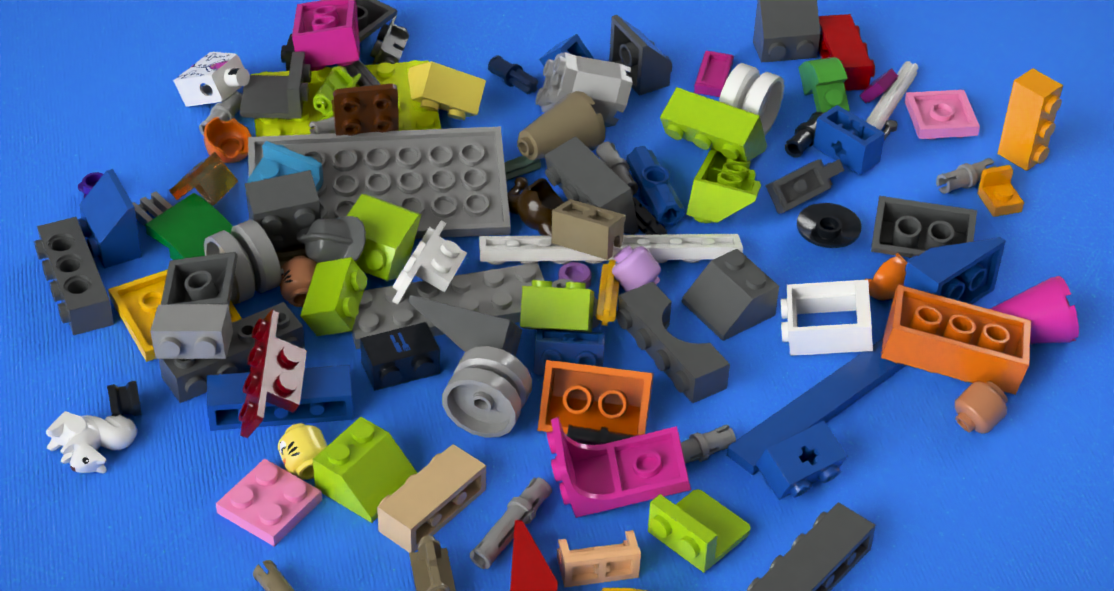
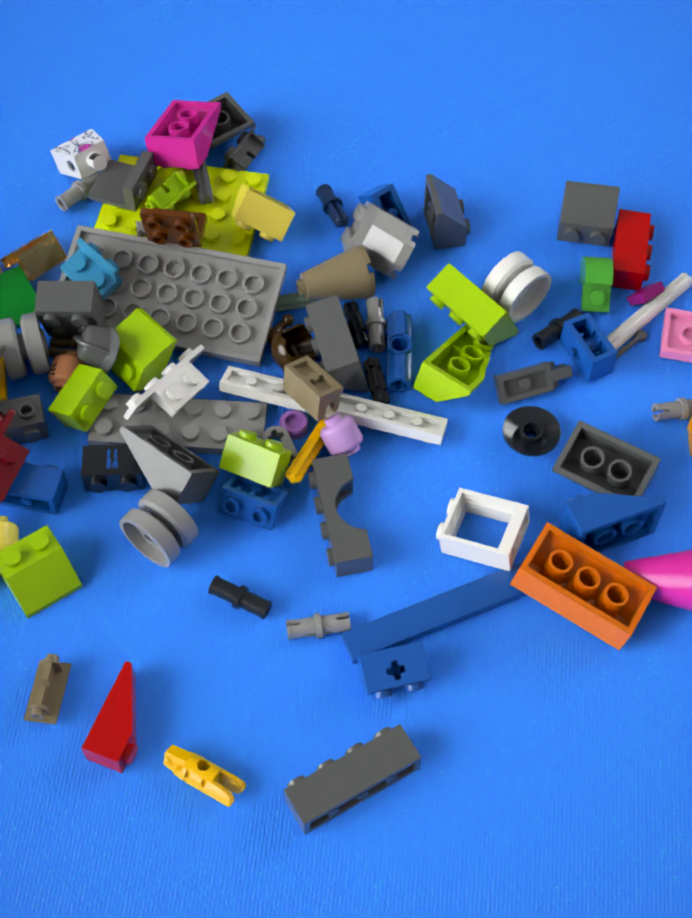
camera: 20 degrees right, 15 degrees up
orange hair [204,117,252,163] -> none
tan brick [377,444,486,553] -> none
light grey pin [470,477,552,569] -> none
orange slope [537,360,654,435] -> none
dark pink bracket [547,417,691,518] -> none
light nougat hinge [557,530,641,588] -> none
lime bracket [648,489,751,573] -> none
dark grey slope [682,249,779,341] -> none
dark pink tile [694,51,734,97] -> none
orange hair [864,253,908,301] -> none
nougat head [954,381,1008,434] -> none

